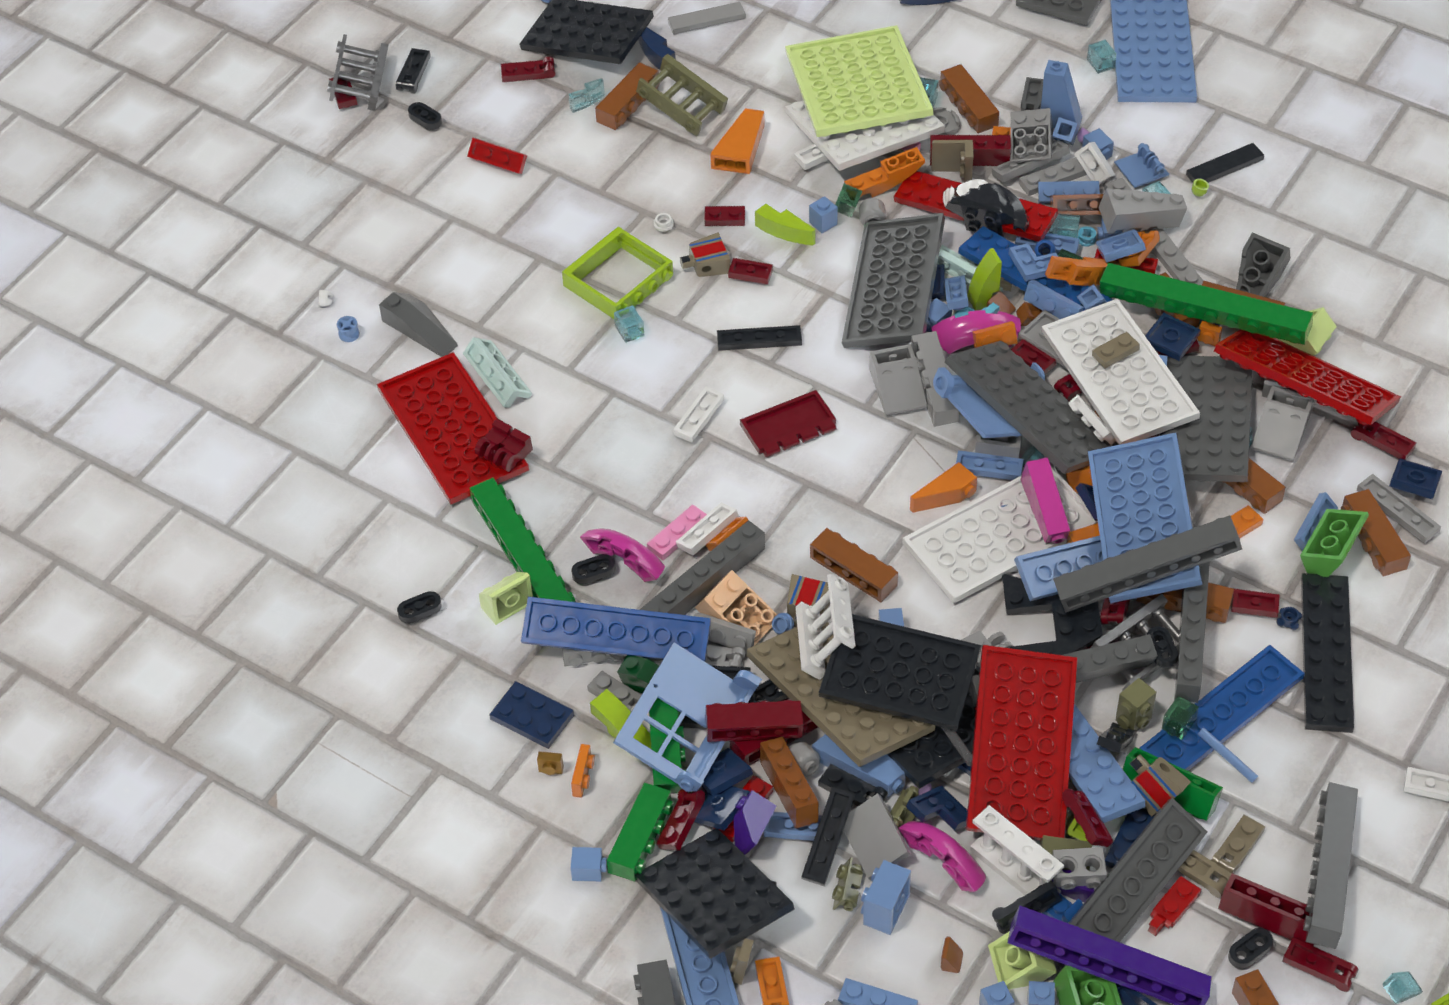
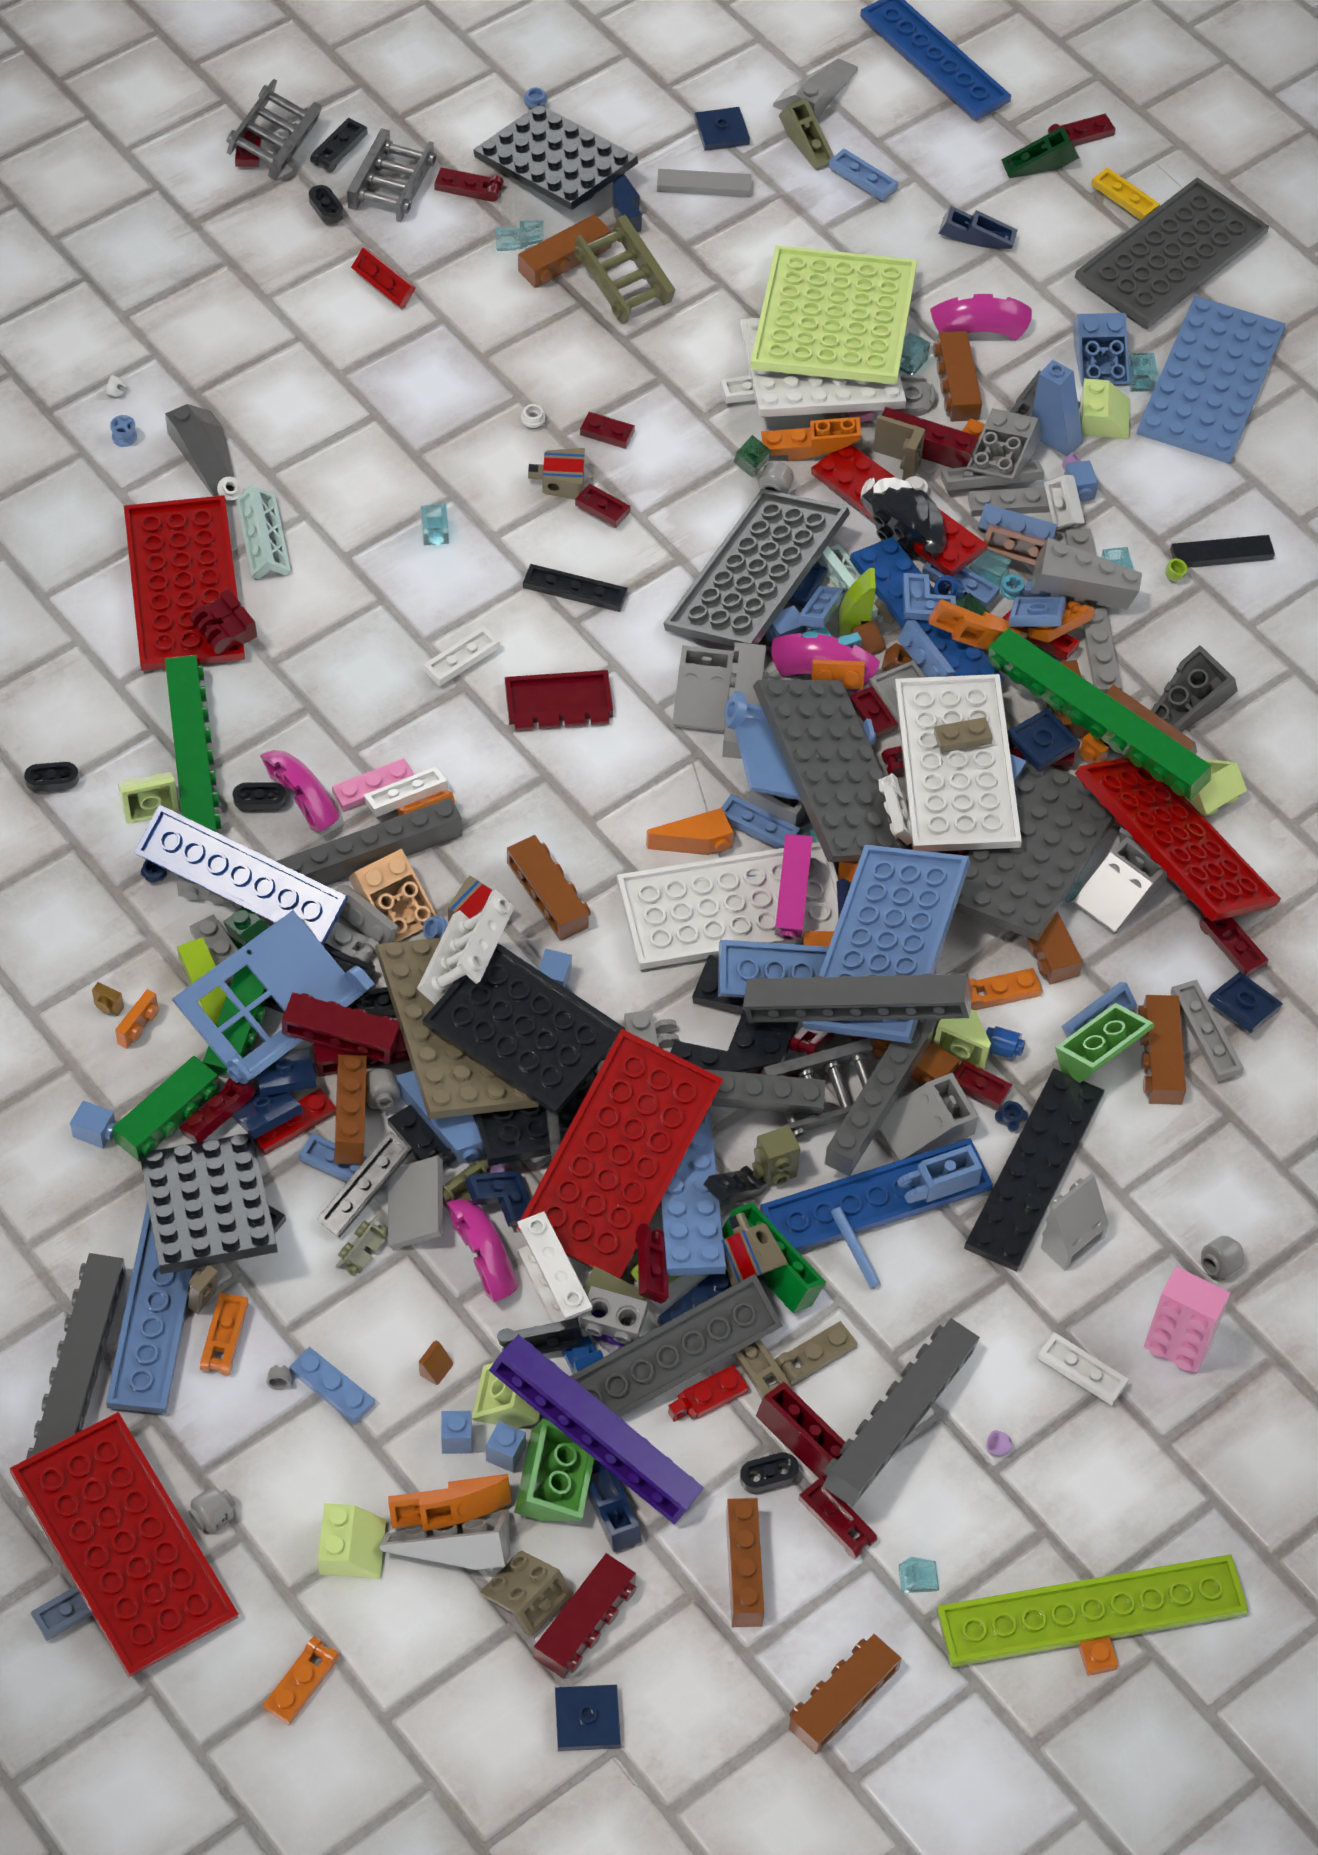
camera: 15 degrees right, 5 degrees up
dark blue plate [489,681,574,749] -> none
lime window [562,227,673,321] -> none
orange slope [711,108,765,174] -> none
slope [734,790,777,855] -> none
lime slope [755,204,816,246] -> none
medium blue brick [809,196,838,233] -> none
medium blue brick [861,860,911,935] -> none
medium blue brick [1052,117,1080,146] -> none
medium blue slope [1077,284,1107,310] -> none
medium blue hinge [1114,143,1169,188] -> none
black plate [1147,626,1178,668] -> none
clear green brick [1162,696,1199,740] -> none
none -> dark blue plate [141,860,167,883]
none -> white plate [217,477,243,502]
none -> flat silver fence [347,128,437,222]
none -> light grey slope [880,1073,978,1161]
none -> medium blue hinge [897,1144,982,1203]
none -> dark pink brick [930,294,1032,341]
none -> yellowish green slope [934,1009,991,1070]
none -> blue brick [986,1026,1025,1060]
none -> lavender hinge [986,1430,1012,1456]
none -> light grey slope [1040,1173,1109,1271]
none -> medium blue slope [1073,313,1130,386]
none -> yellowish green slope [1080,378,1130,439]

